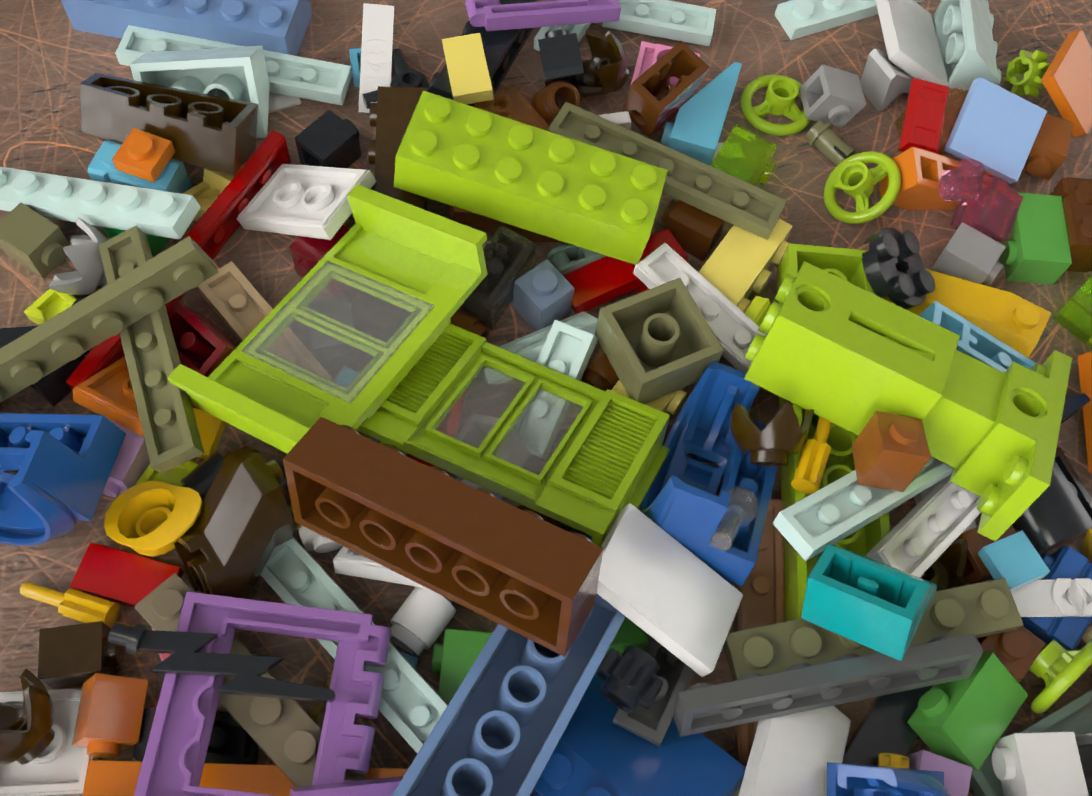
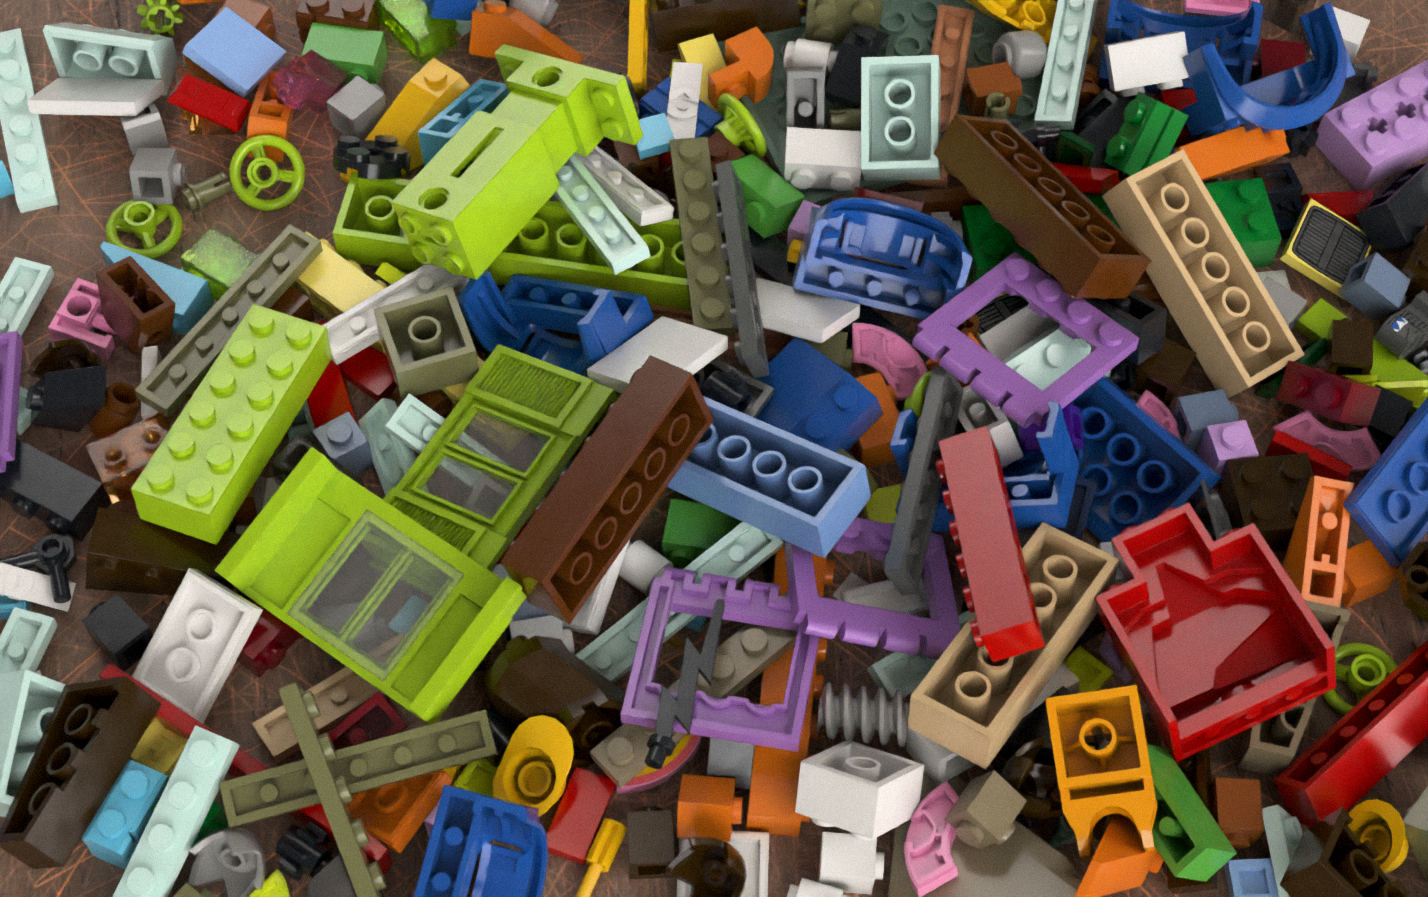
camera: 80 degrees left, 5 degrees down
orange plate [112,128,175,183] -> none
light yellow tile [442,33,494,104] -> none
clear bar [712,487,759,551] -> none
dark brown piece [730,402,814,466] -> none
yellow axle [791,417,833,494] -> none
teal slope [801,544,937,661] -> none
dark orange brick [851,411,931,492] -> none

